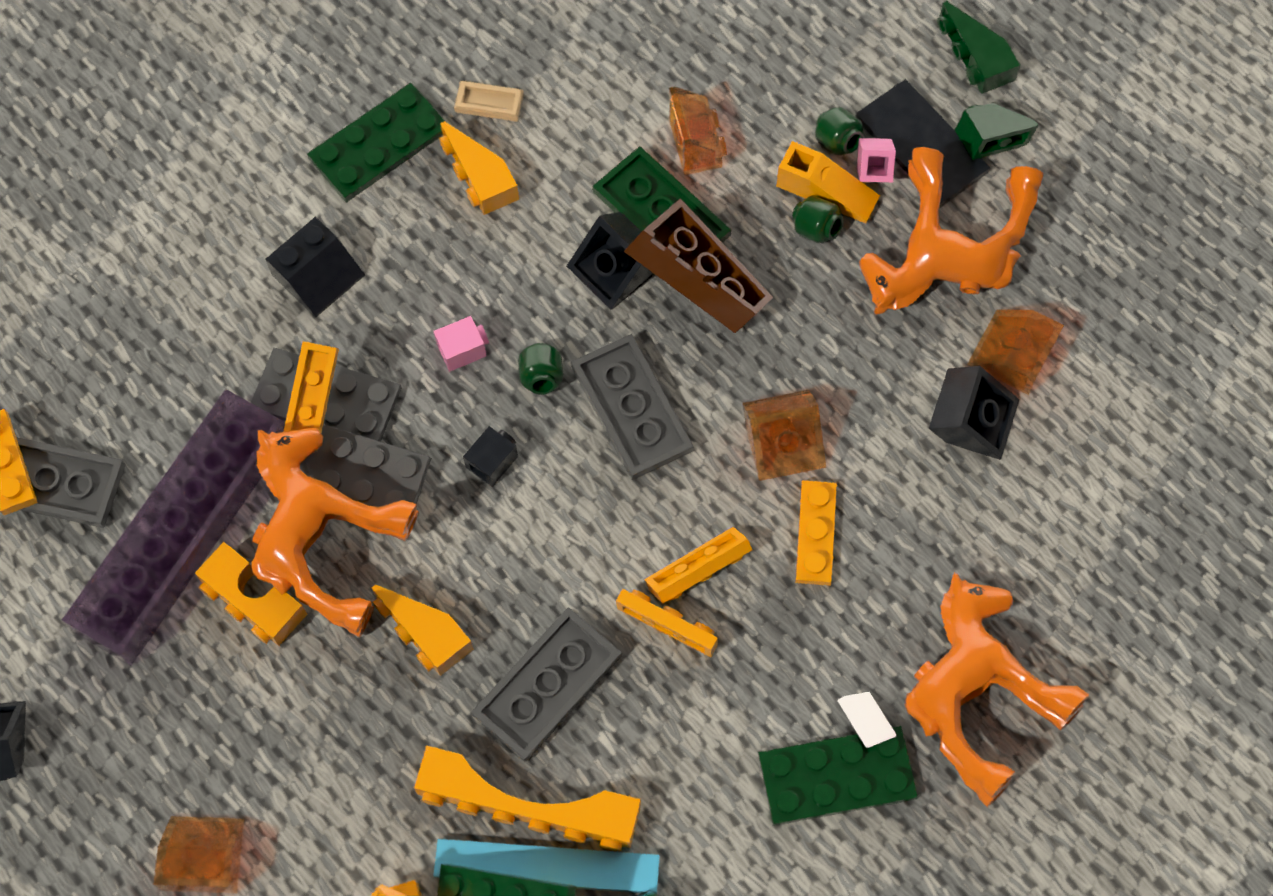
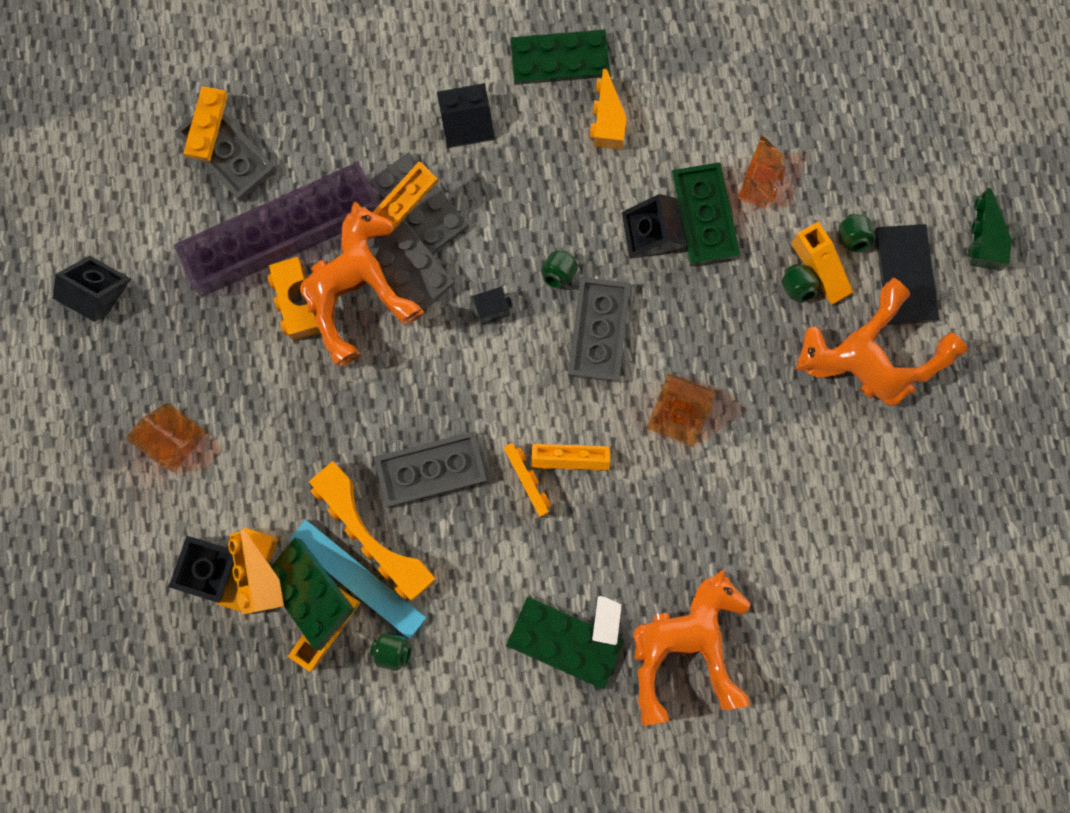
camera: 35 degrees right, 10 degrees up
light orange slope [372,585,474,676] -> none
bright pink brick [433,316,489,372] -> none
tan tile [454,81,524,122] -> none
reddish brown wedge [624,199,773,333] -> none
light orange plate [795,480,837,586] -> none
bright pink brick [857,138,896,183] -> none
black slope [928,366,1019,460] -> none
dark green slope [955,103,1038,160] -> none
clear orange slope [967,309,1064,395] -> none

